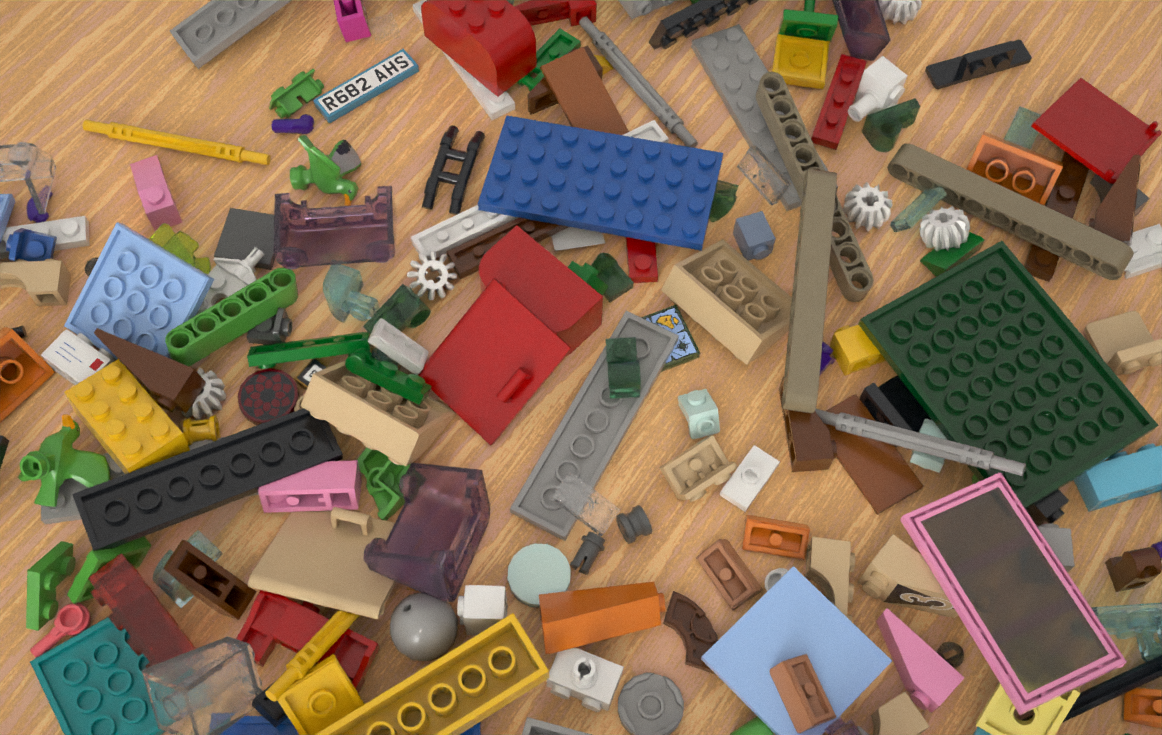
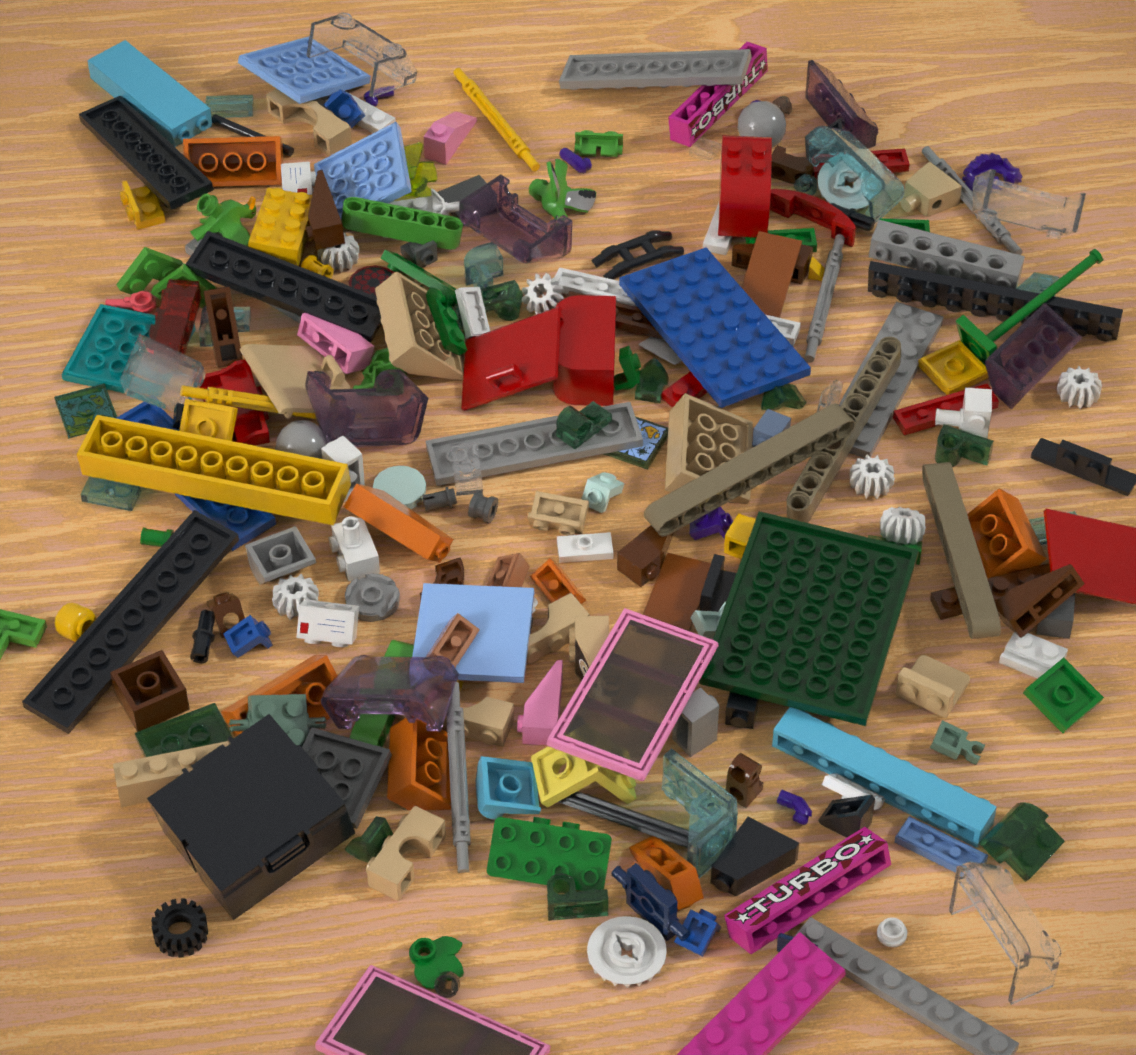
camera: 50 degrees right, 15 degrees down
tile [313,48,419,123] -> none
light grey axle [815,408,1026,476] -> none
clear light blue tile [890,186,947,232] -> none

